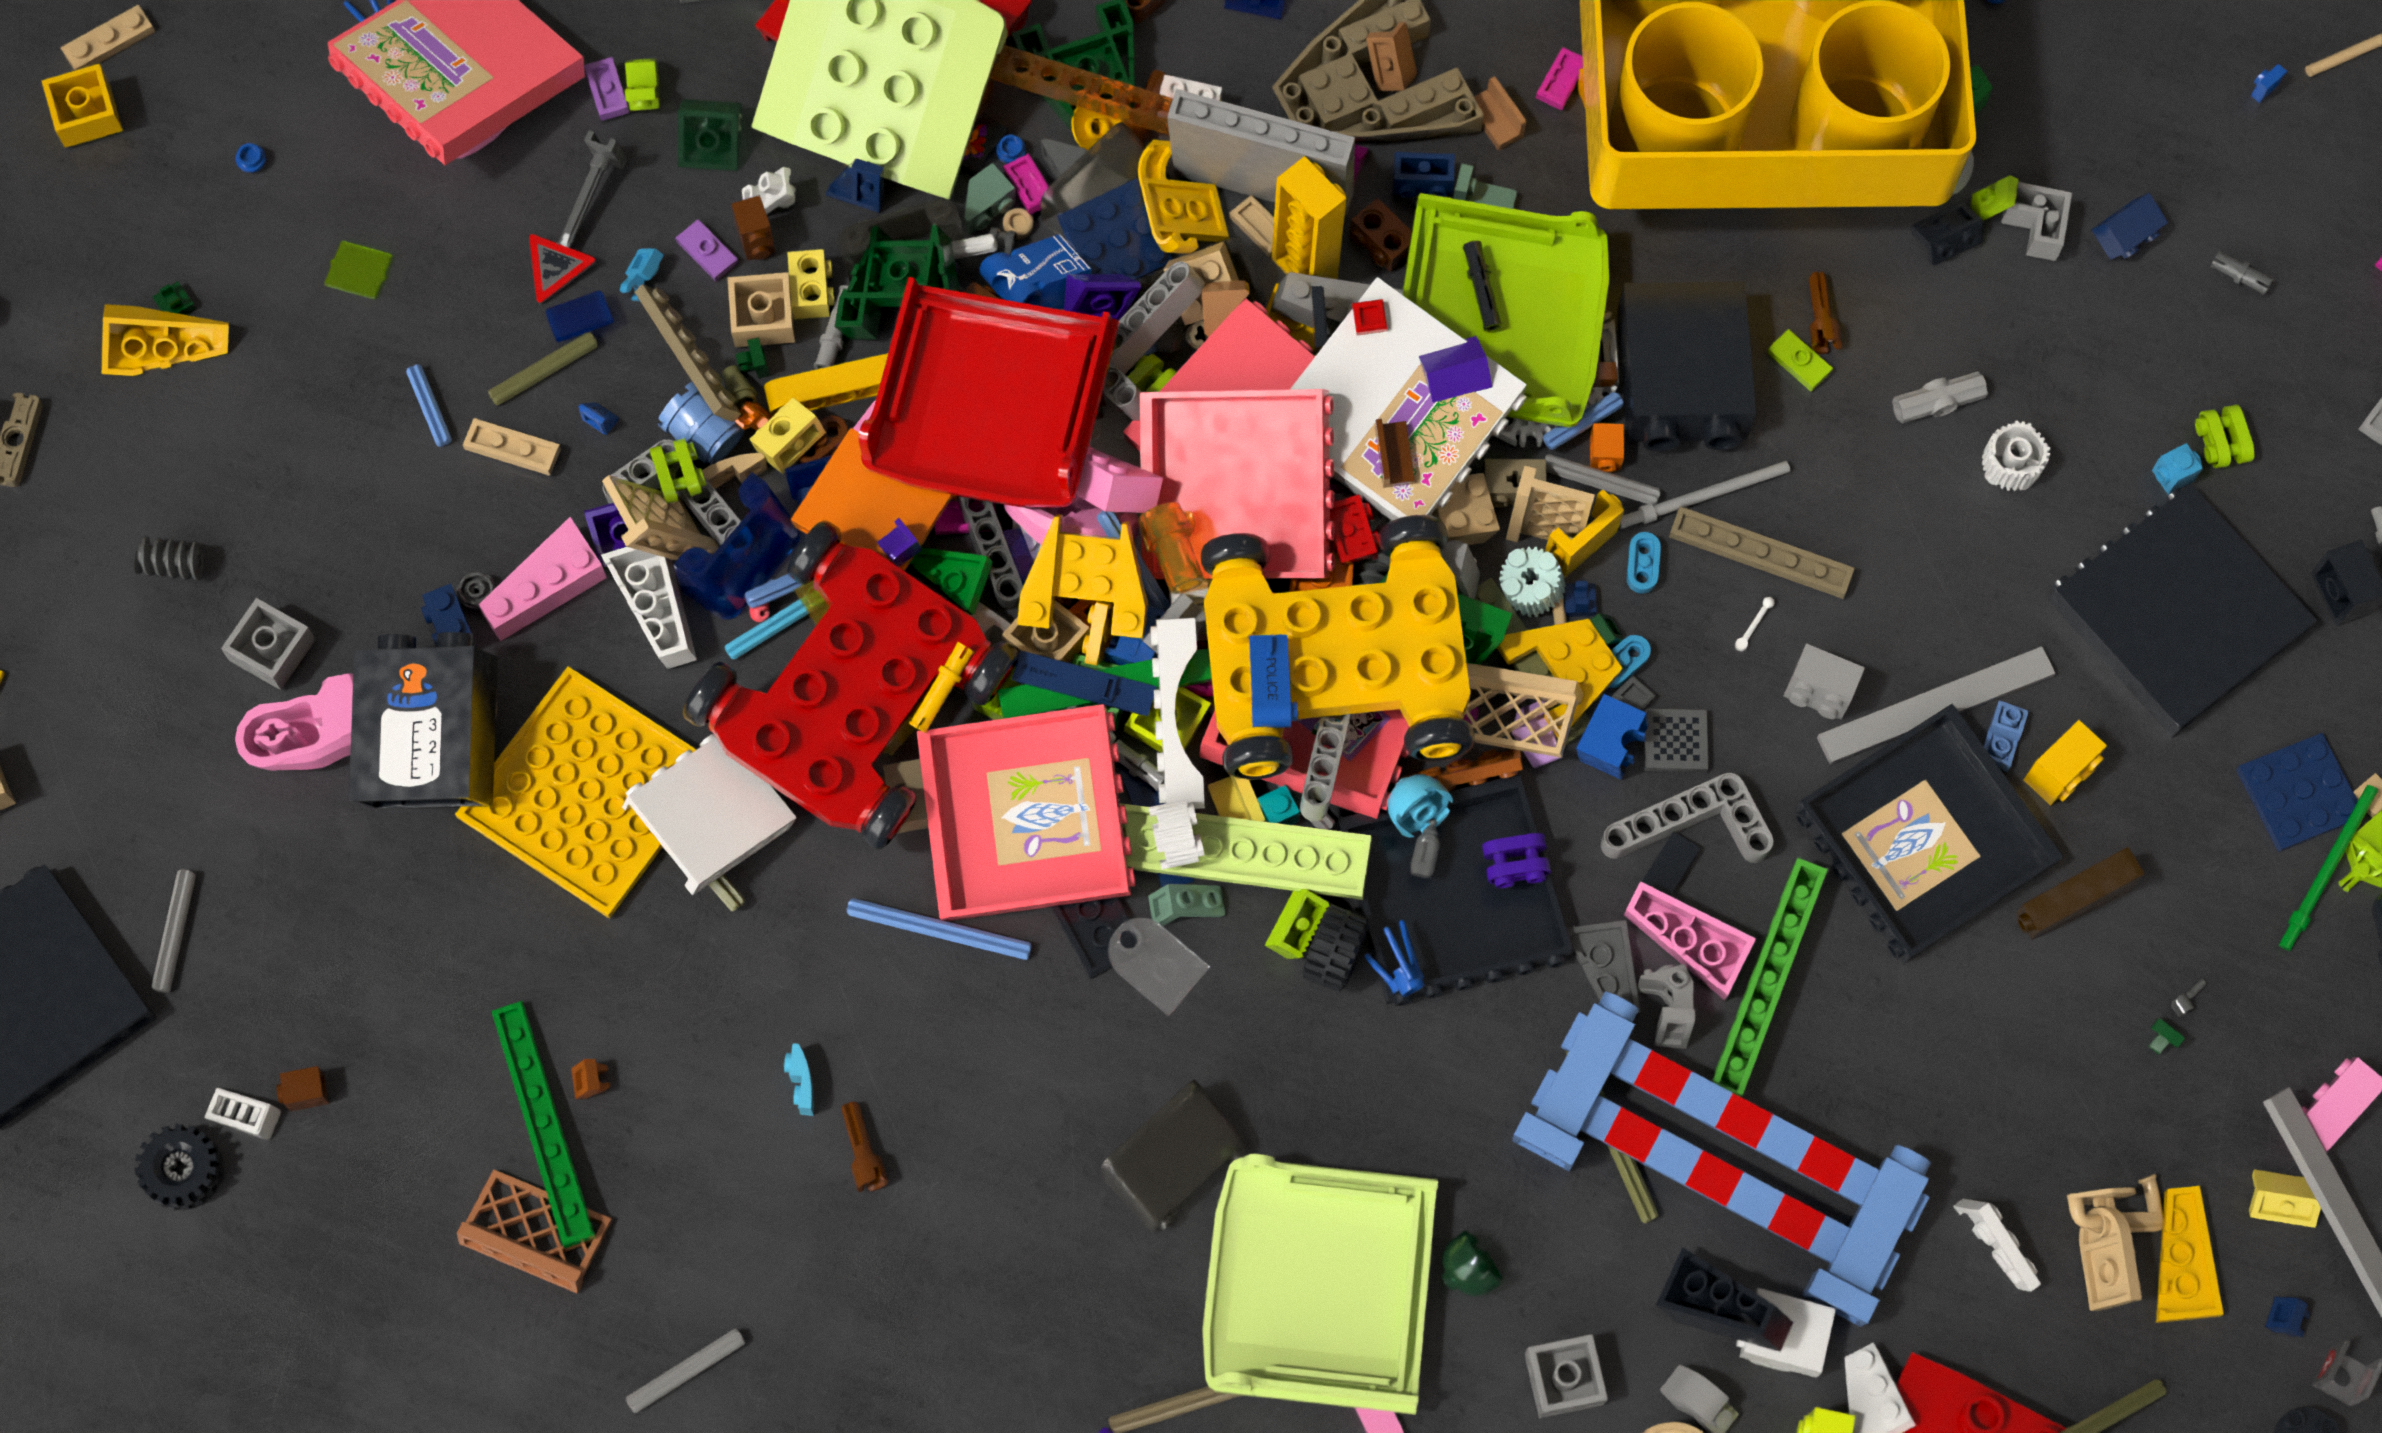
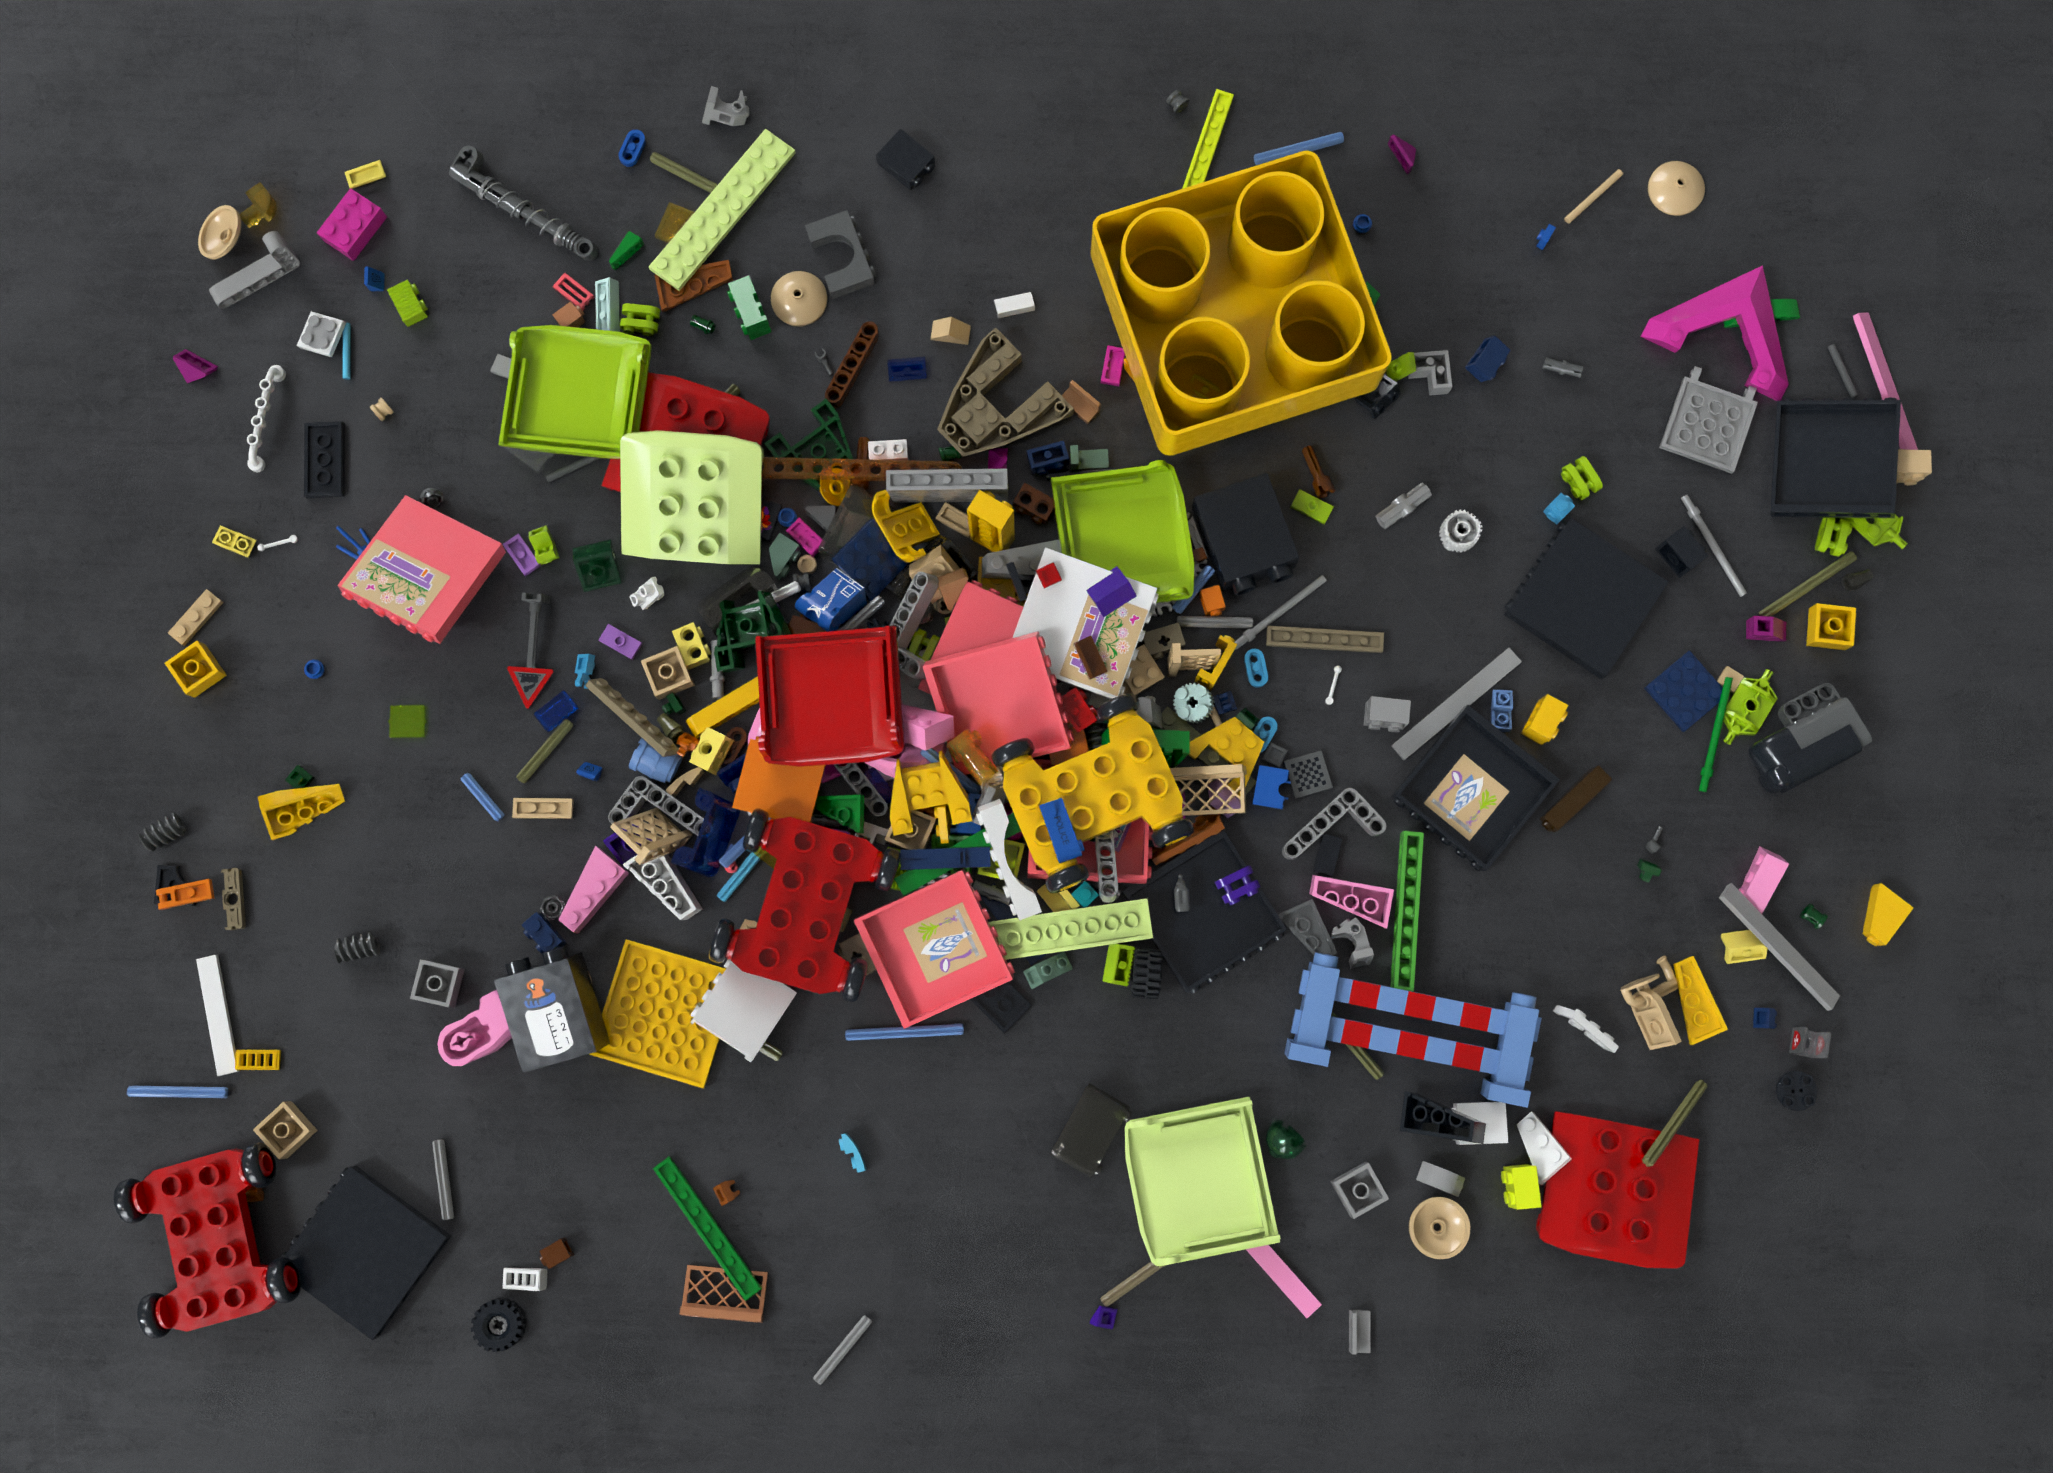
camera: 15 degrees left, 10 degrees up
lime brick [649,437,706,504] -> none
reddish brown brick [731,195,776,261] -> none
dark blue wing [826,158,884,213] -> none
reddish brown piece [841,1101,888,1192] -> none
dark purple panel [877,518,922,567] -> none
yellow pin [909,642,975,733] -> none
dark purple slope [1064,274,1141,320] -> none
clear tile [1108,918,1210,1016] -> none
white brick [1148,799,1204,870] -> none
blue plant [1364,920,1425,997] -> none
medium nougat panel [1366,22,1417,91] -> none
medium azure cylinder [1388,774,1453,837] -> none
black pin [1462,240,1503,332] -> none

